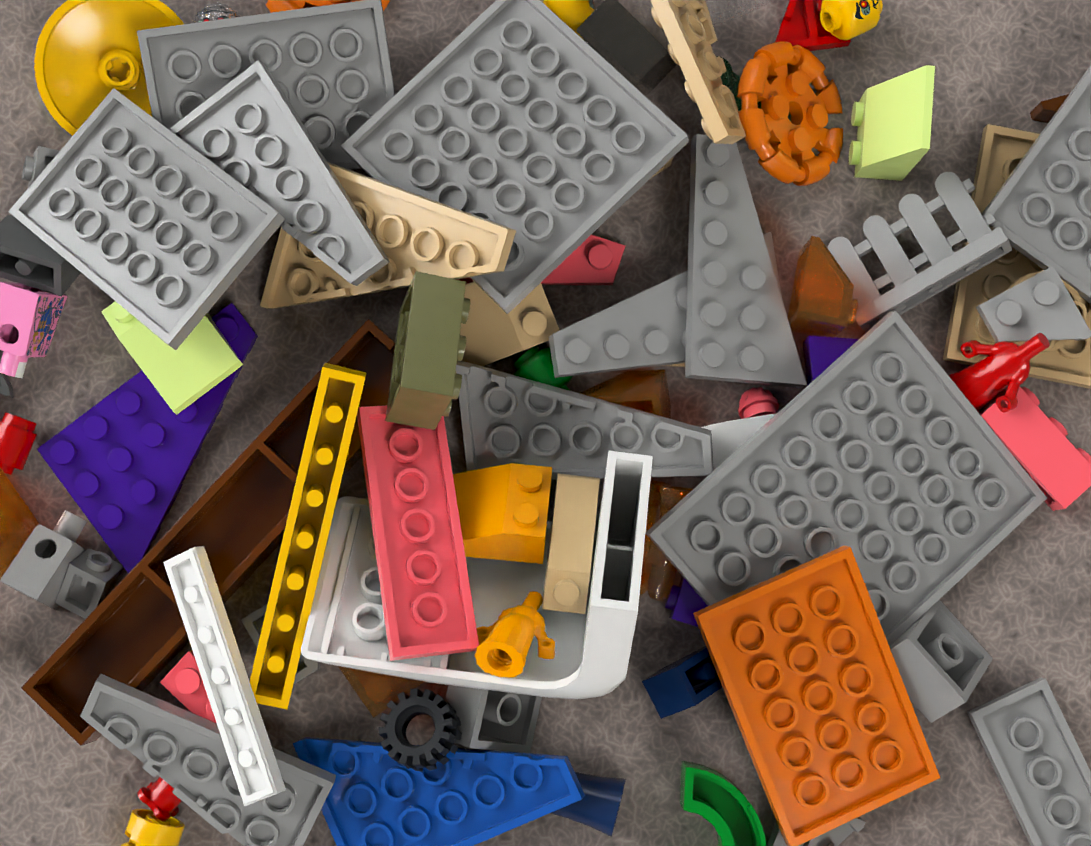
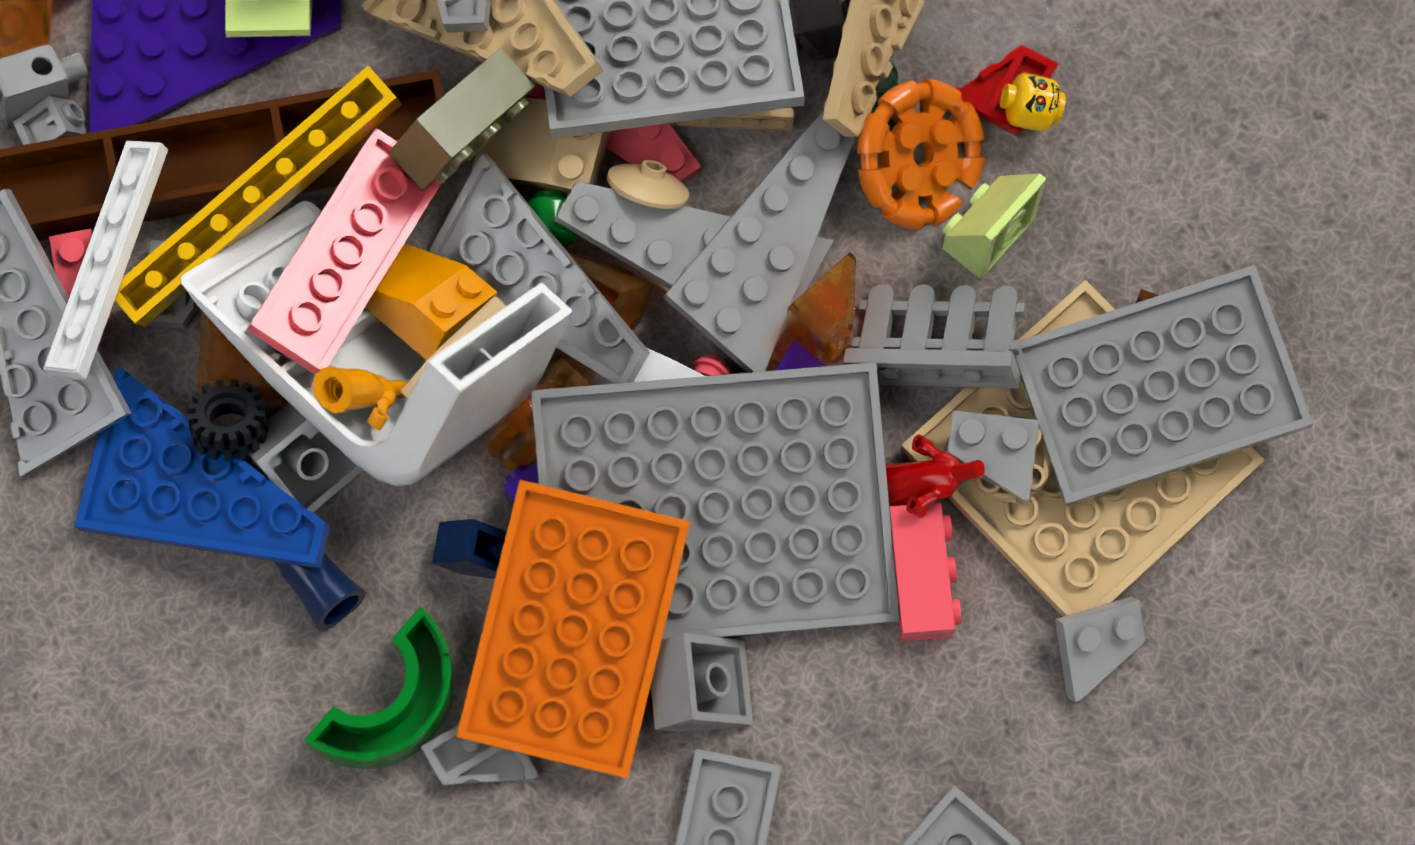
camera: 30 degrees right, 10 degrees down
none -> tan dish [607,160,689,209]

